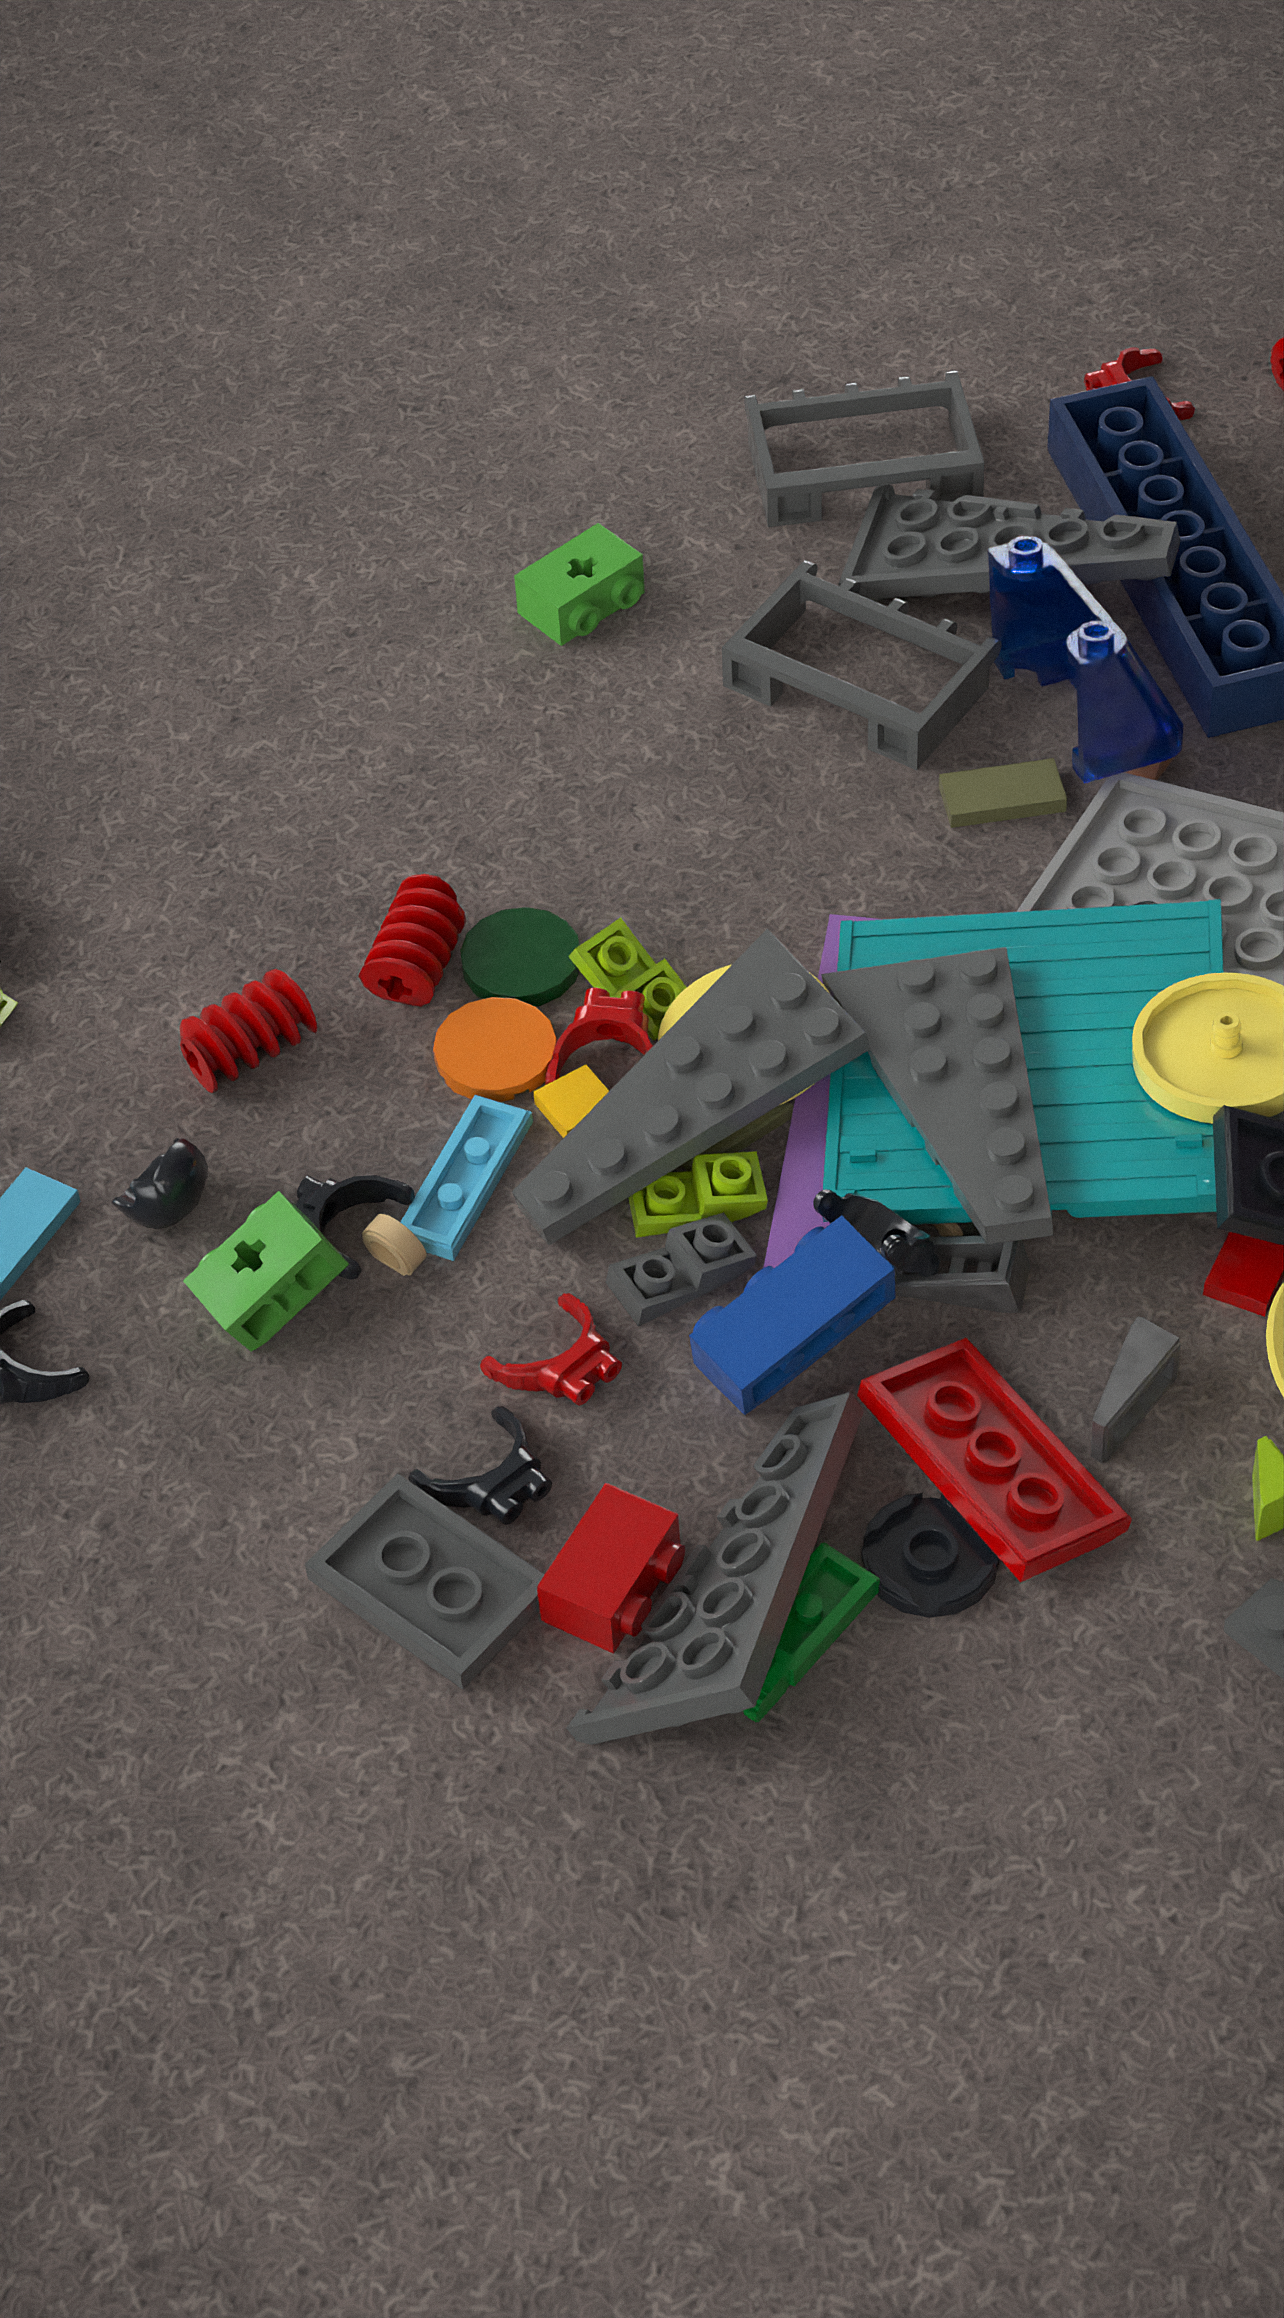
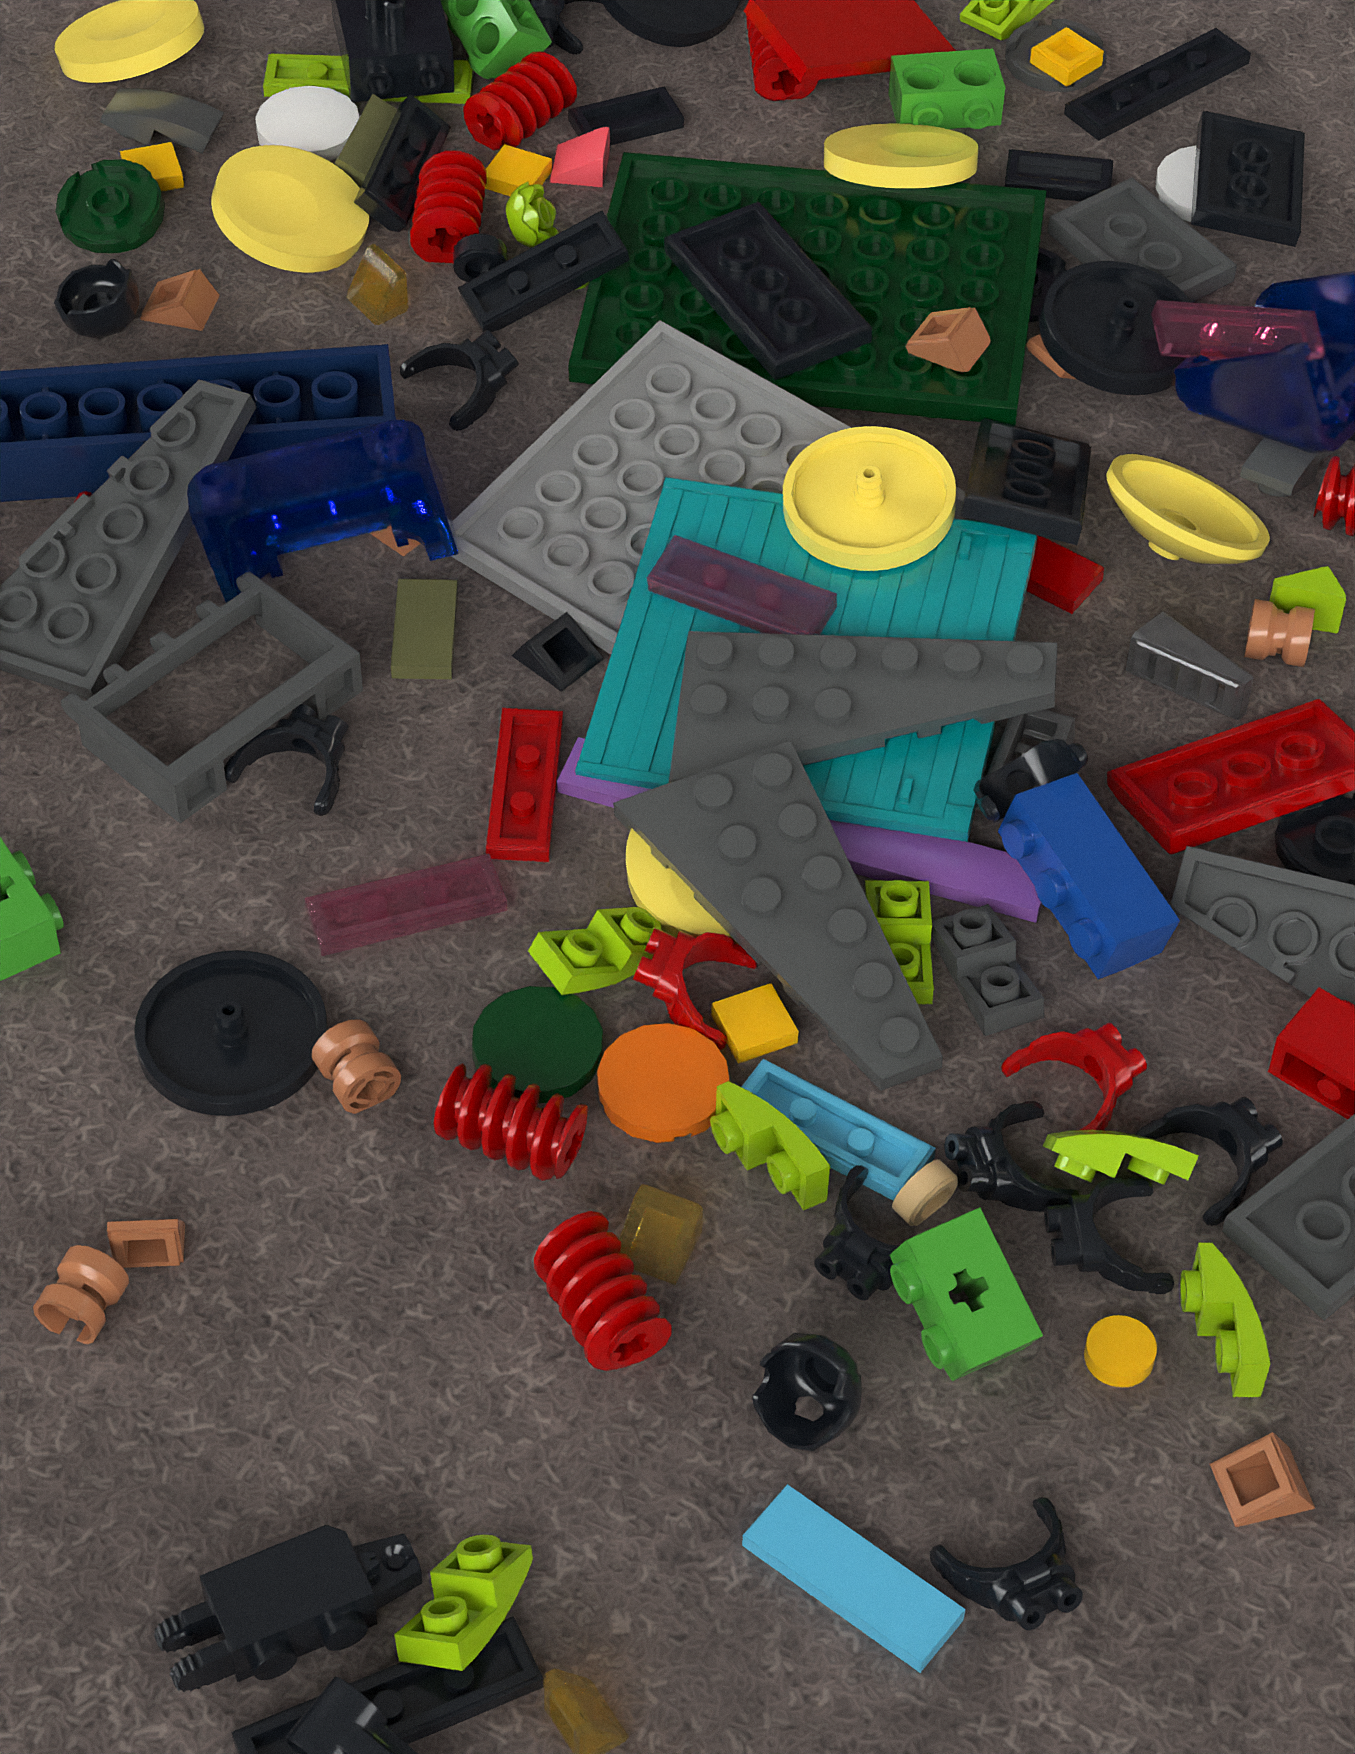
camera: 85 degrees left, 0 degrees up
none -> nougat wheel [33,1245,129,1344]
none -> nougat slope [107,1219,185,1268]
none -> black piece [134,950,328,1116]
none -> black helmet [224,704,349,816]
none -> clear pink tile [305,854,507,956]
none -> nougat wheel [312,1019,401,1114]
none -> red tile [486,708,563,862]
none -> black slope [511,612,604,692]
none -> clear yellow slope [619,1184,703,1285]
none -> clear pink tile [647,535,837,635]
none -> lime slope [710,1081,830,1211]
none -> black helmet [944,1101,1080,1212]
none -> lime slope [1043,1130,1199,1185]
none -> black helmet [1044,1177,1175,1294]
none -> yellow tile [1084,1315,1157,1387]
none -> lime slope [1180,1243,1270,1397]
none -> nougat slope [1210,1432,1315,1527]
none -> nougat wheel [1244,599,1315,667]

